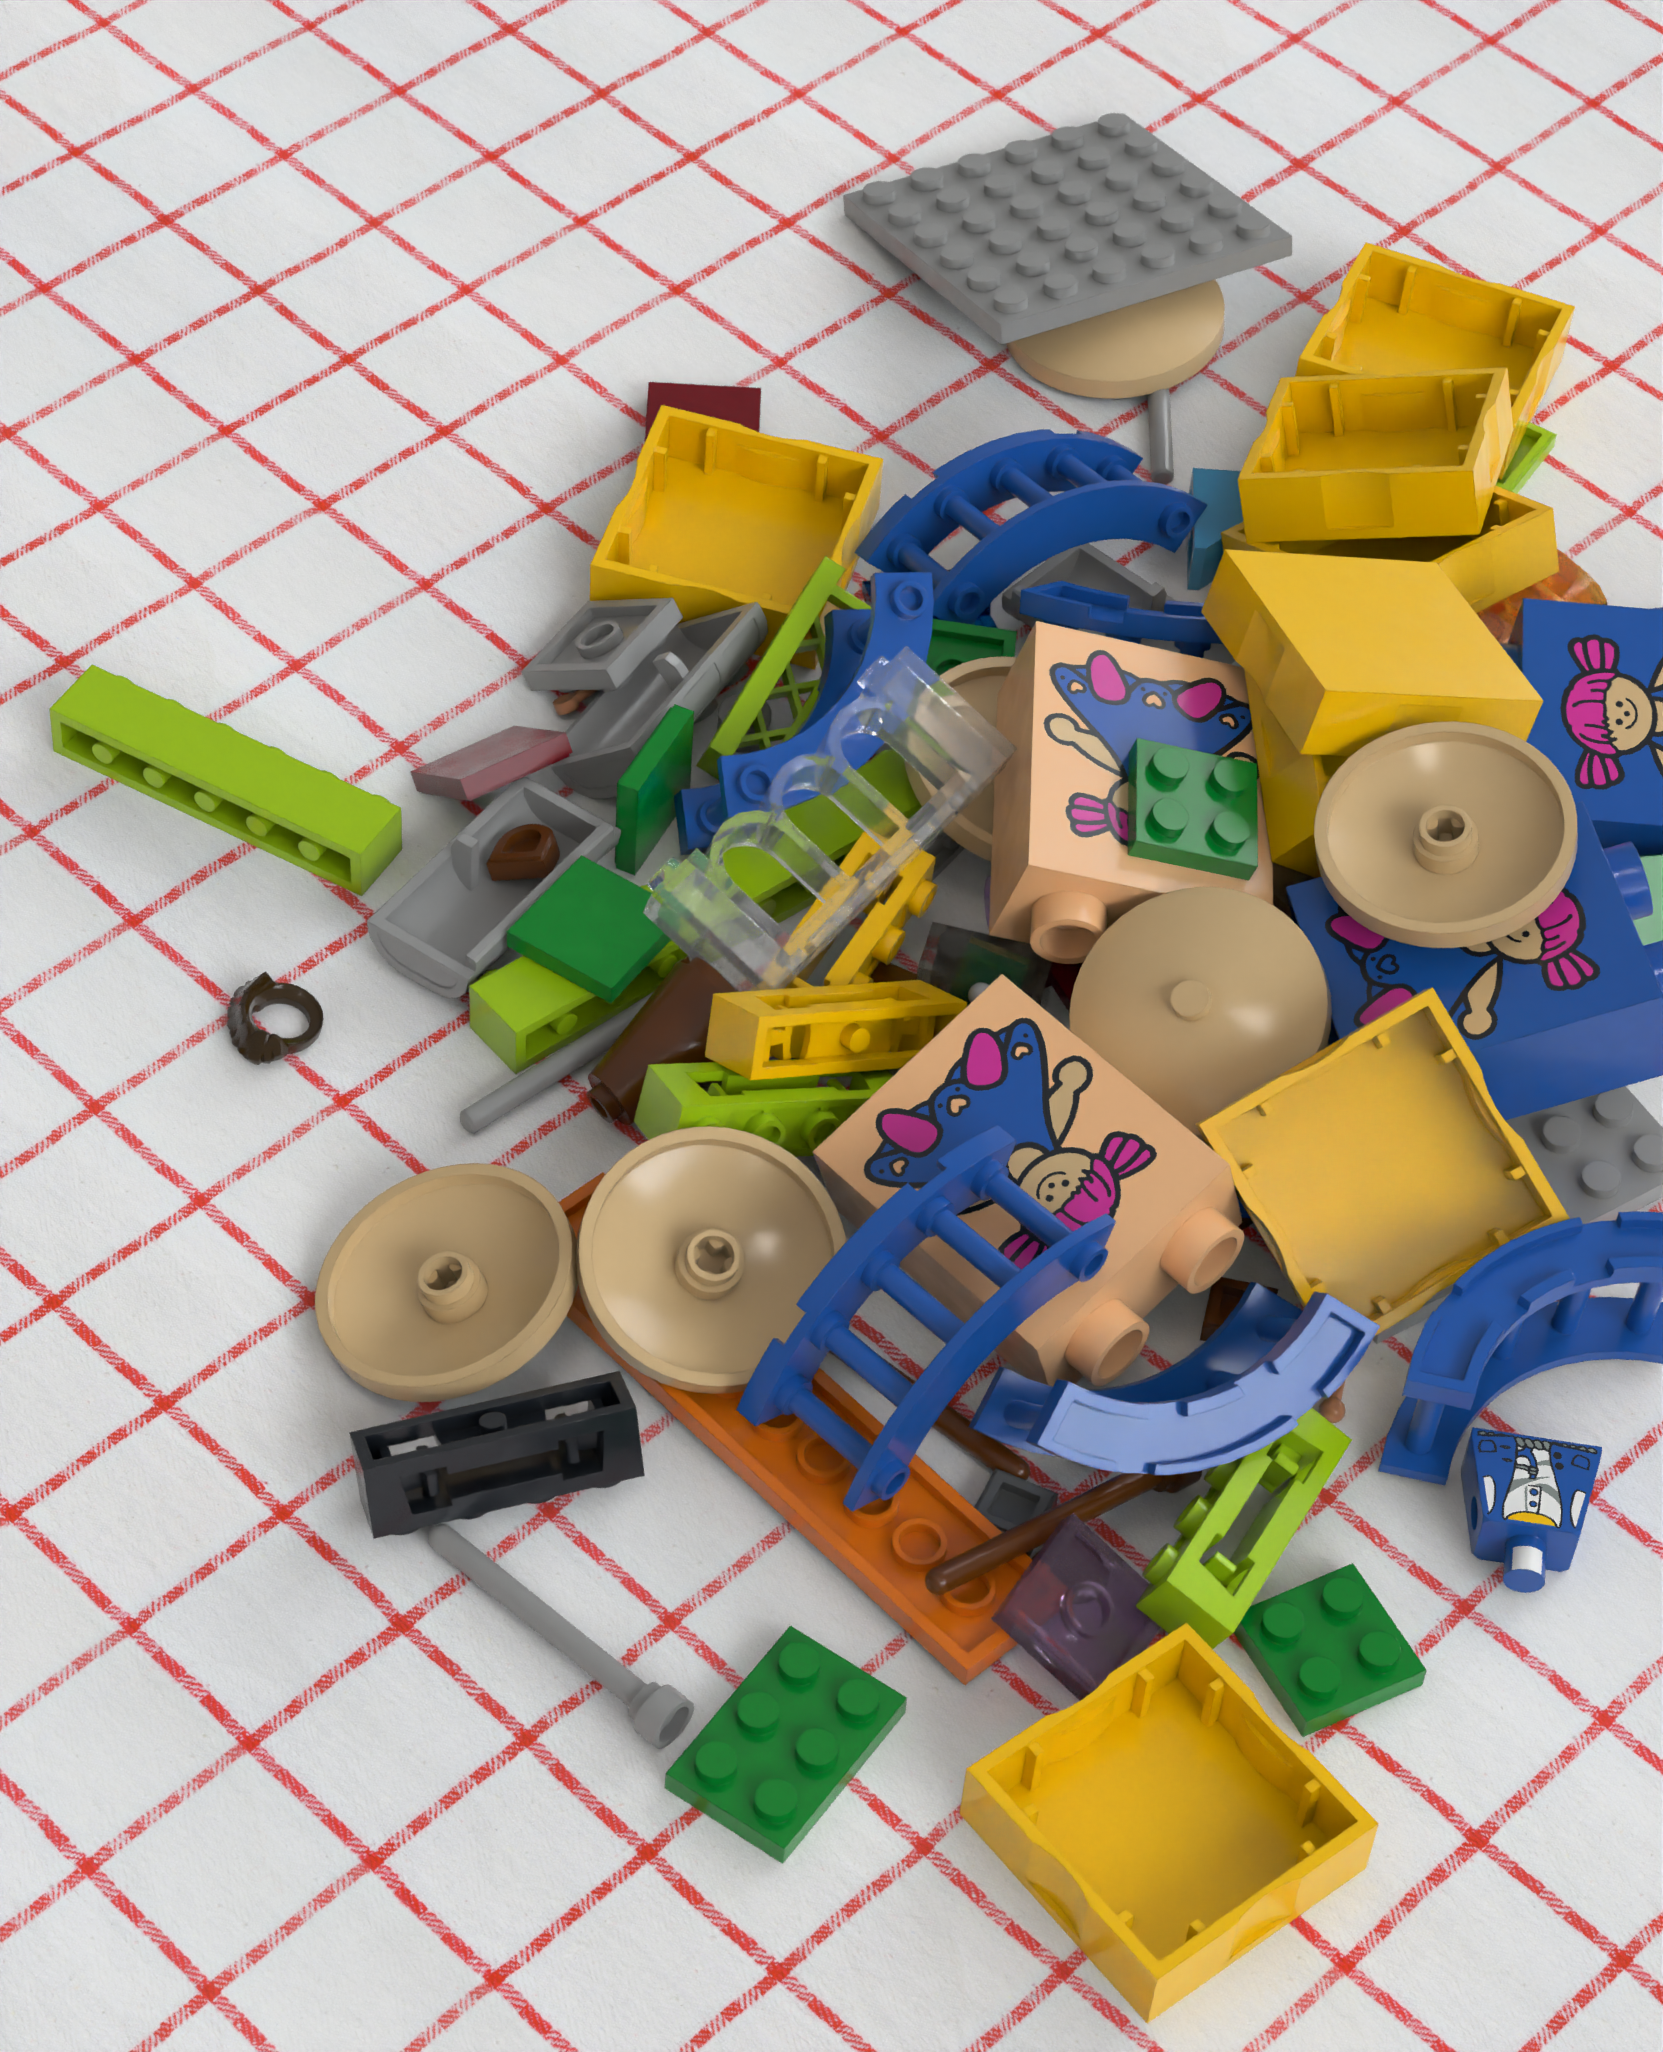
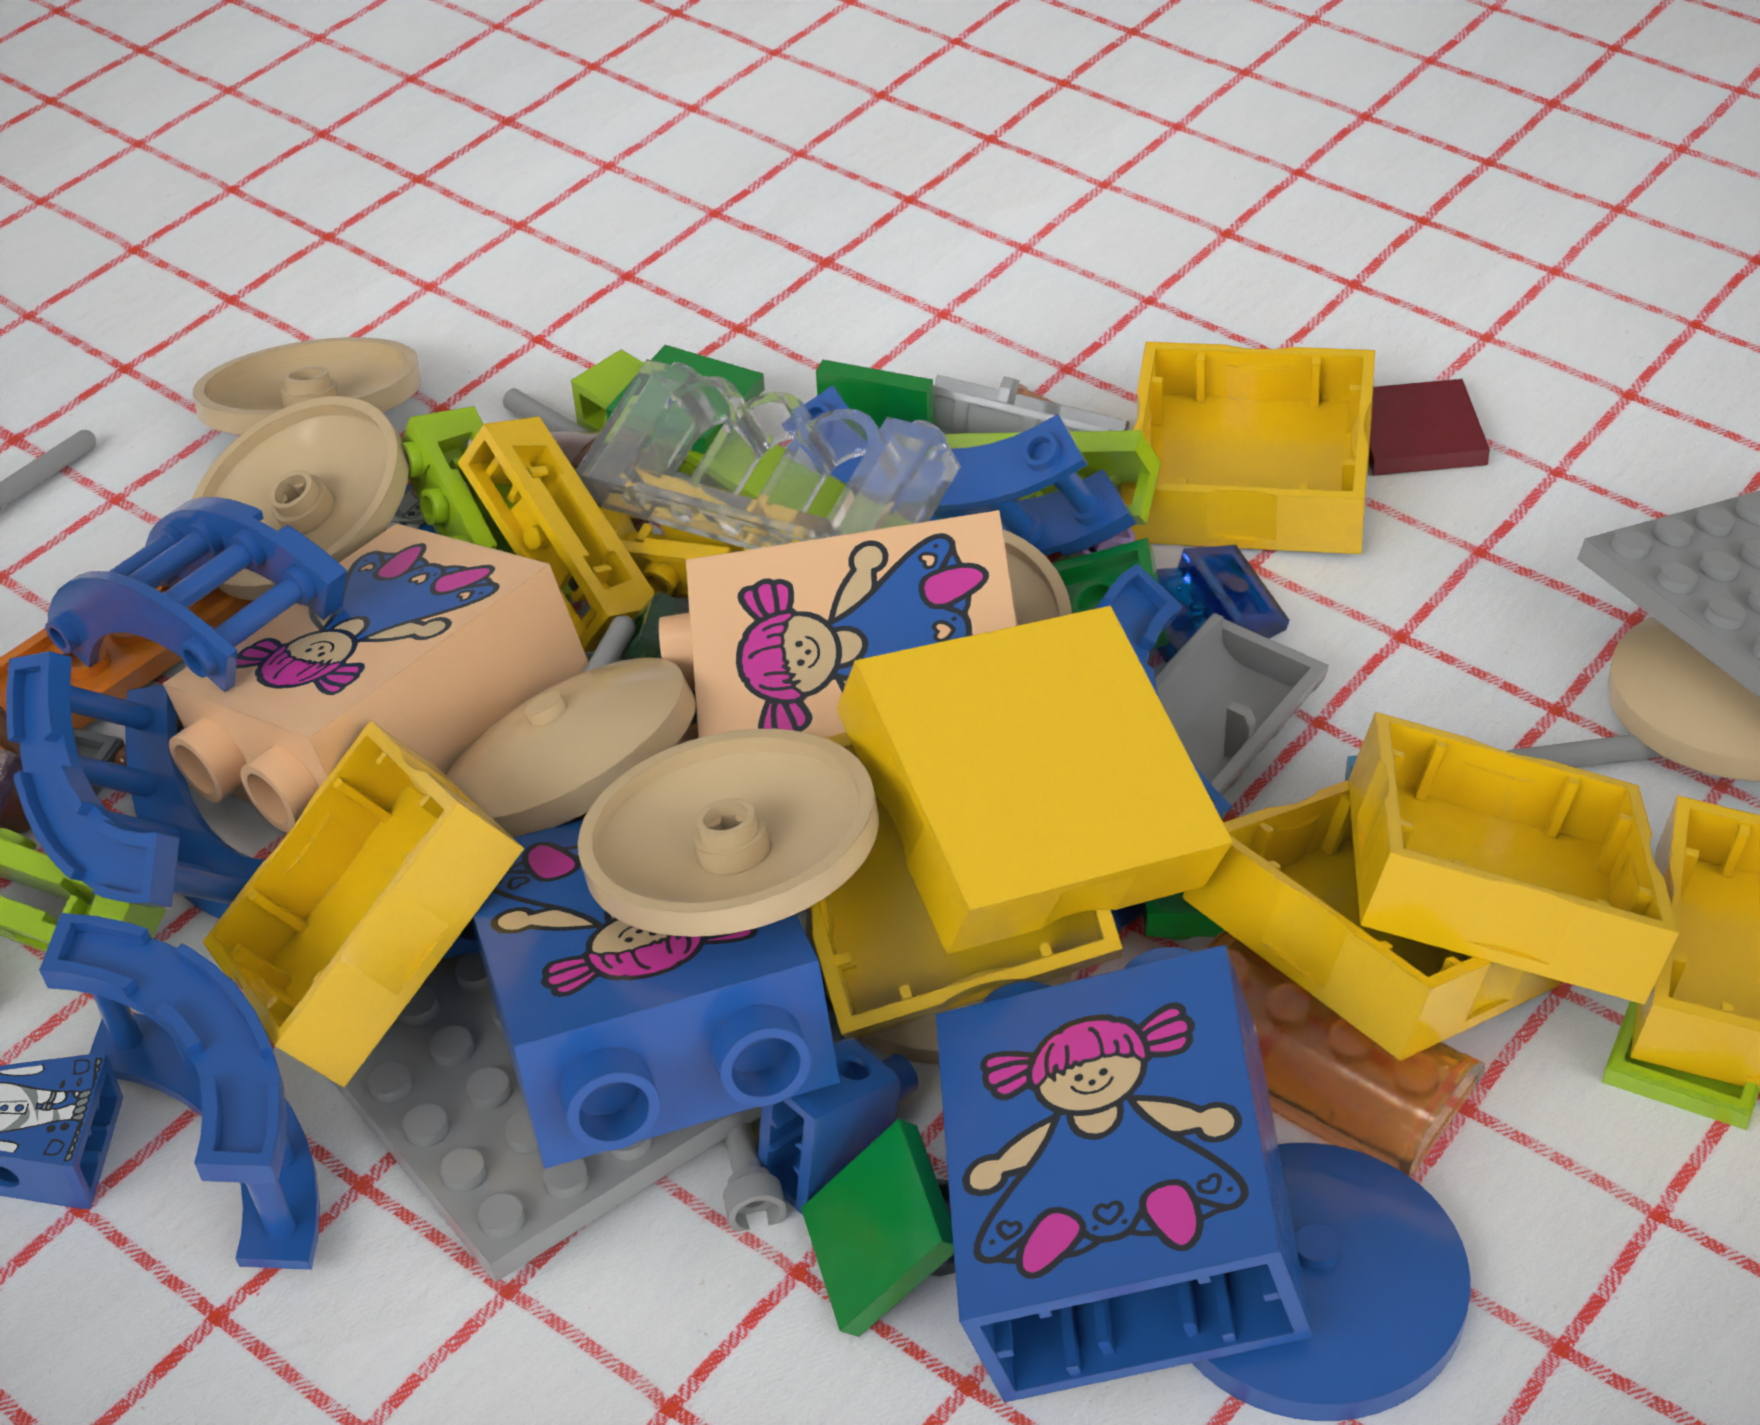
camera: 90 degrees right, 5 degrees down
lime brick [49,665,402,896] -> none
dark brown piece [227,972,324,1065] -> none
black brick [349,1371,645,1539] -> none
light grey container [367,776,621,998] -> none
tile [410,726,573,801] -> none
reddish brown tile [486,824,560,881] -> none
light grey plate [521,598,683,693] -> none
blue fence [855,429,1208,625] -> none
green plate [1128,738,1258,881] -> none

